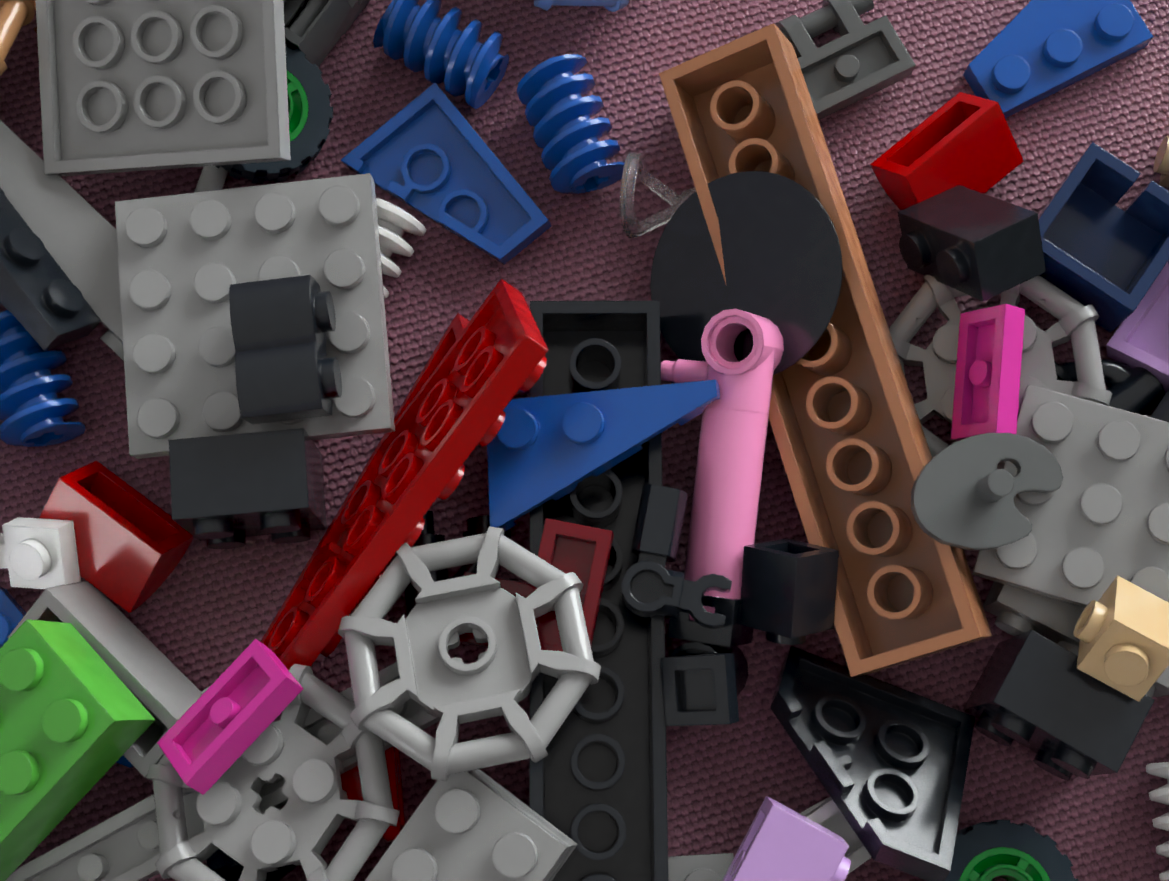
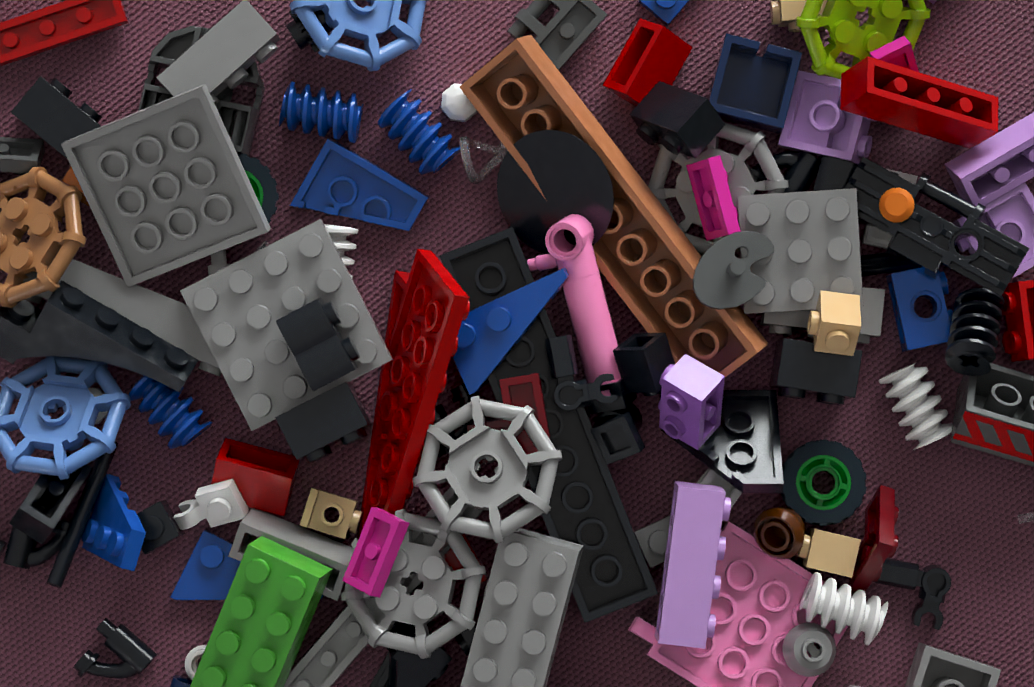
camera: 20 degrees left, 10 degrees up
none -> tan brick [300,487,363,539]
none -> white tile [441,84,477,122]
none -> medium lavender brick [658,354,725,450]

